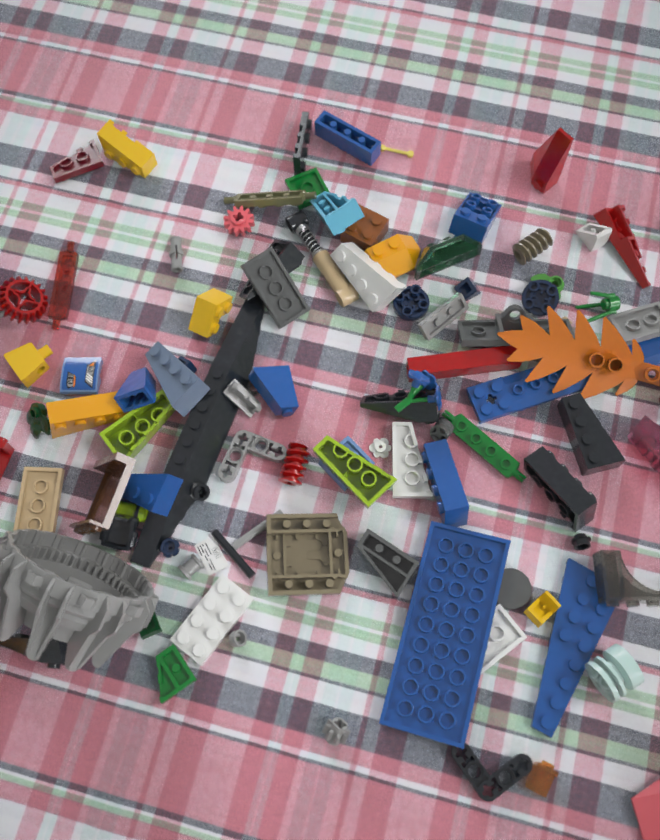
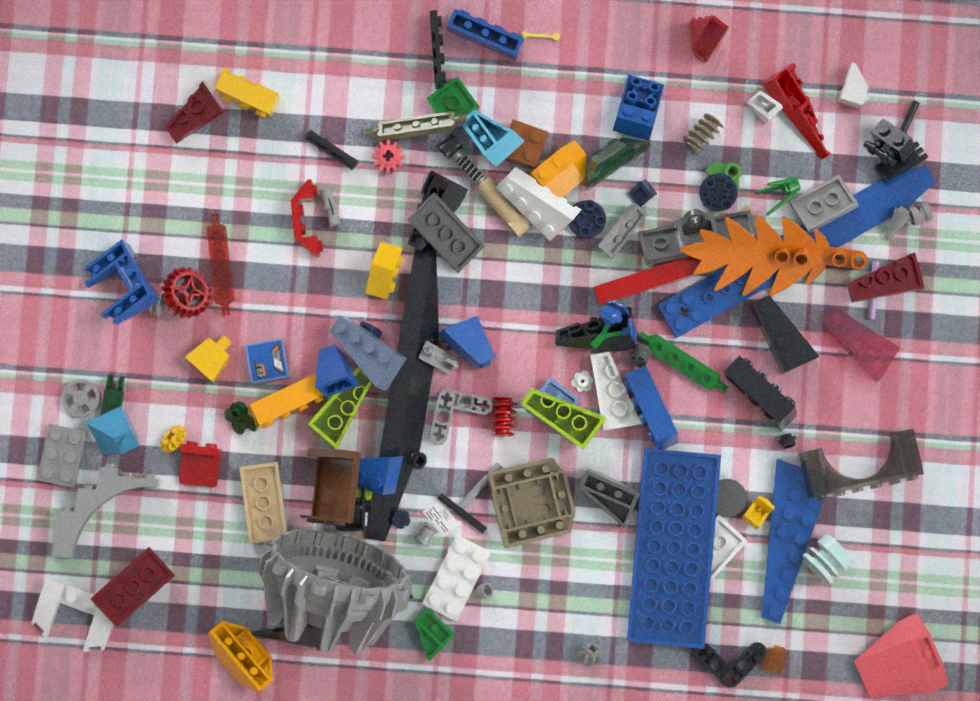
camera: 15 degrees left, 15 degrees up
none -> red slope [290,179,323,257]
none -> black pin [304,130,359,170]

